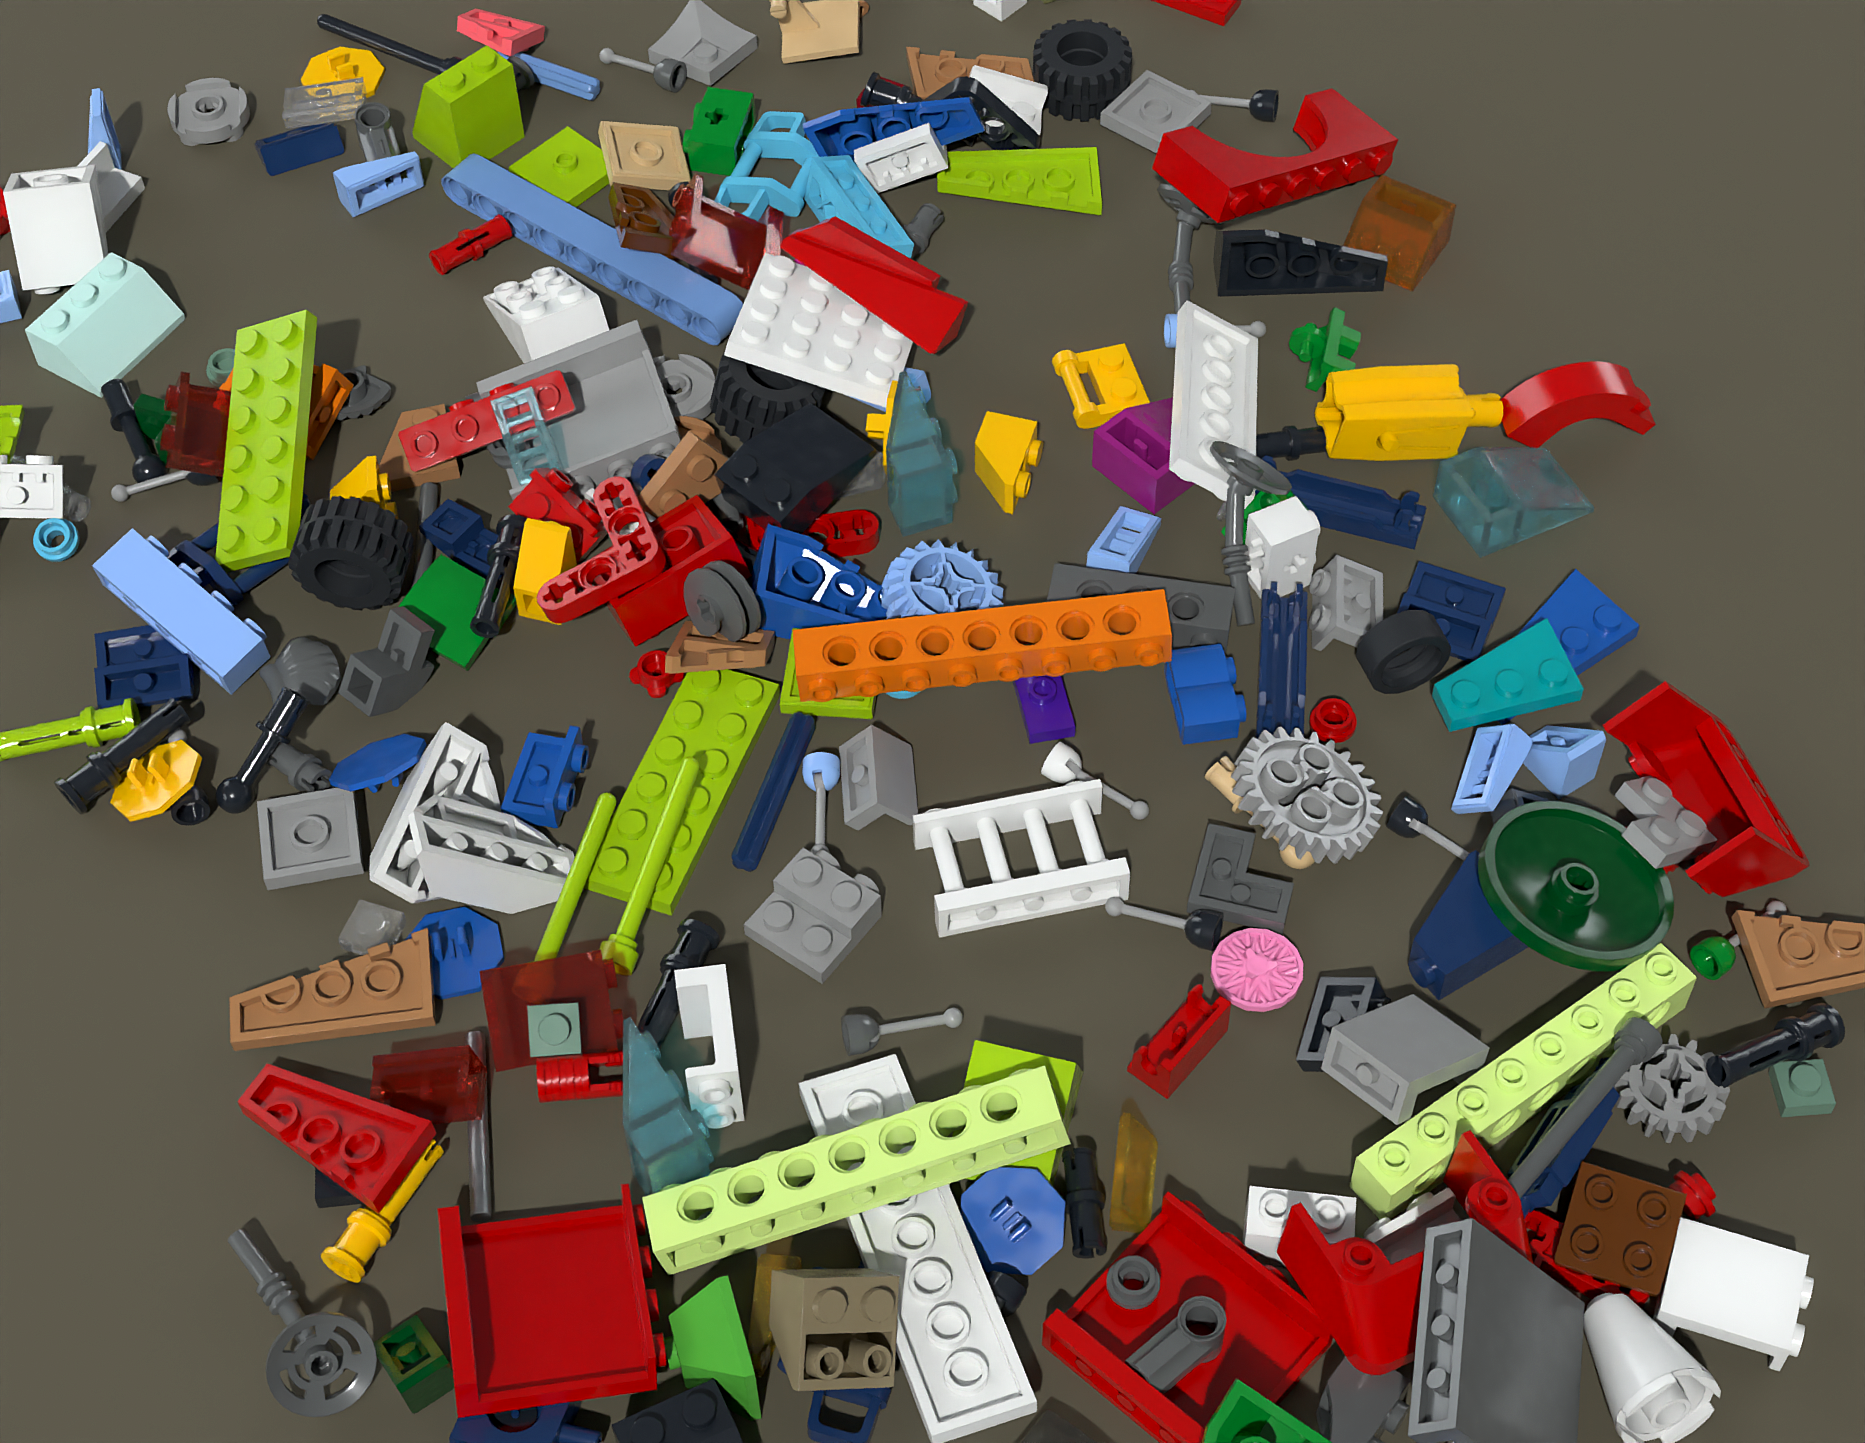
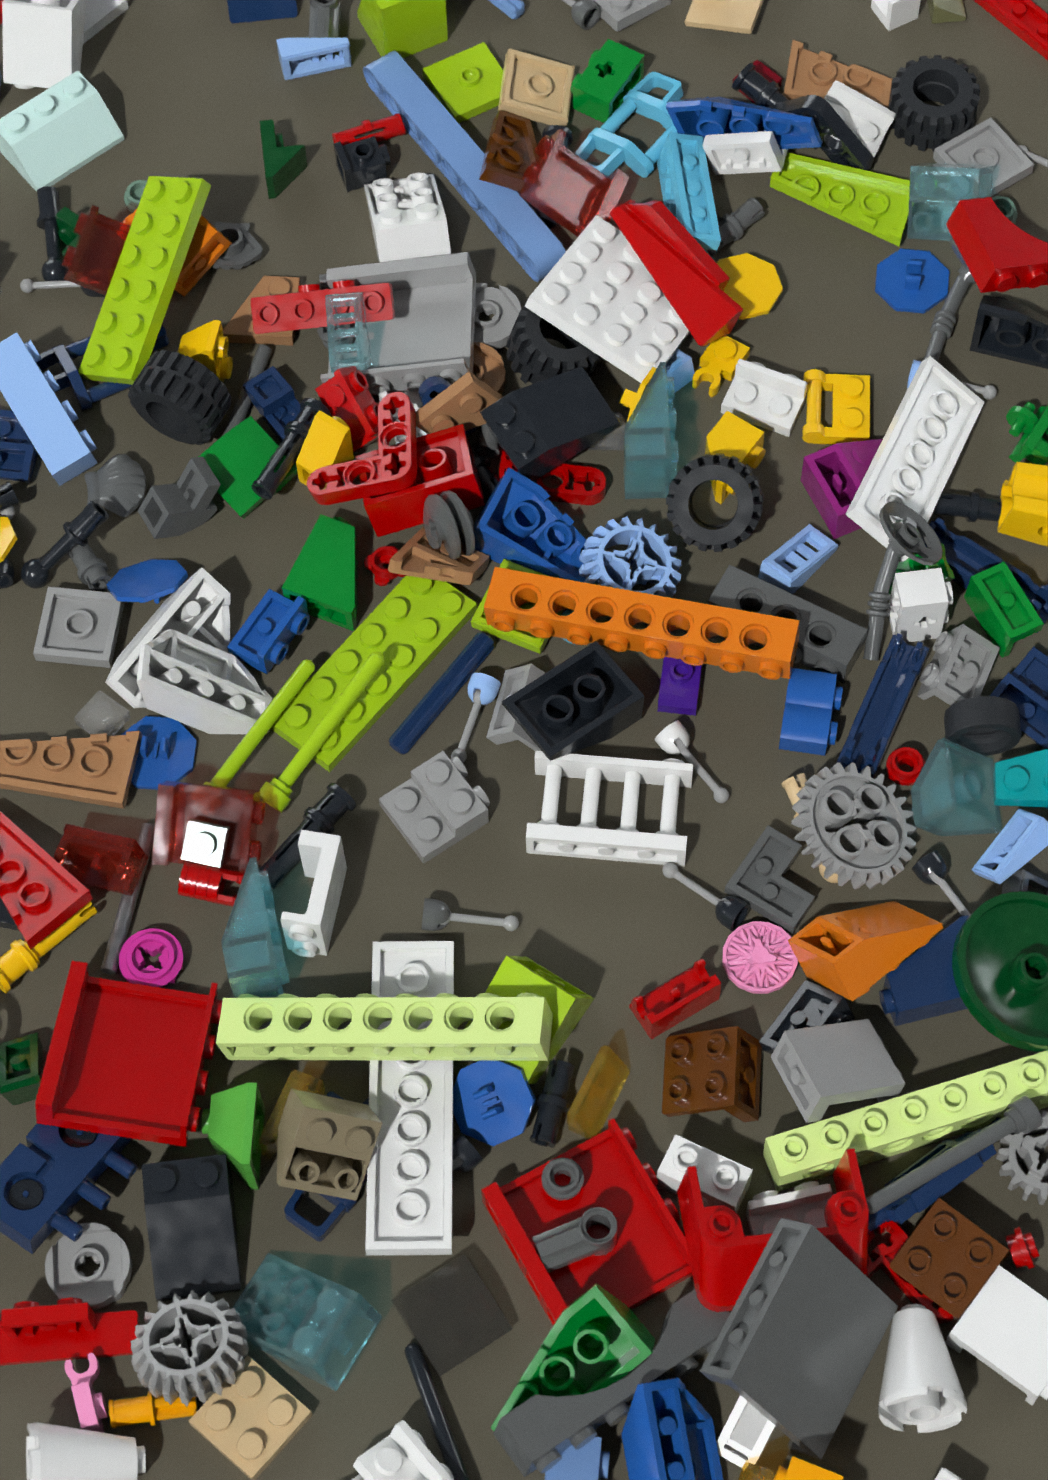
camera: 20 degrees right, 10 degrees up
none -> dark pink gear [119,928,184,988]
none -> dark green slope [259,119,308,199]
none -> green slope [282,514,358,631]
none -> black brick [334,136,391,192]
none -> black slope [502,641,644,761]
none -> reddish brown bracket [662,1026,761,1122]
none -> black tyre [666,453,764,552]
none -> yellow plate [692,335,750,397]
none -> yellow piece [717,253,783,320]
none -> white bracket [721,359,808,437]
none -> orange slope [788,901,944,1002]
none -> blue piece [875,249,949,314]
none -> clear light blue slope [907,163,993,241]
none -> clear light blue slope [911,738,1002,836]
none -> green panel [964,561,1044,658]

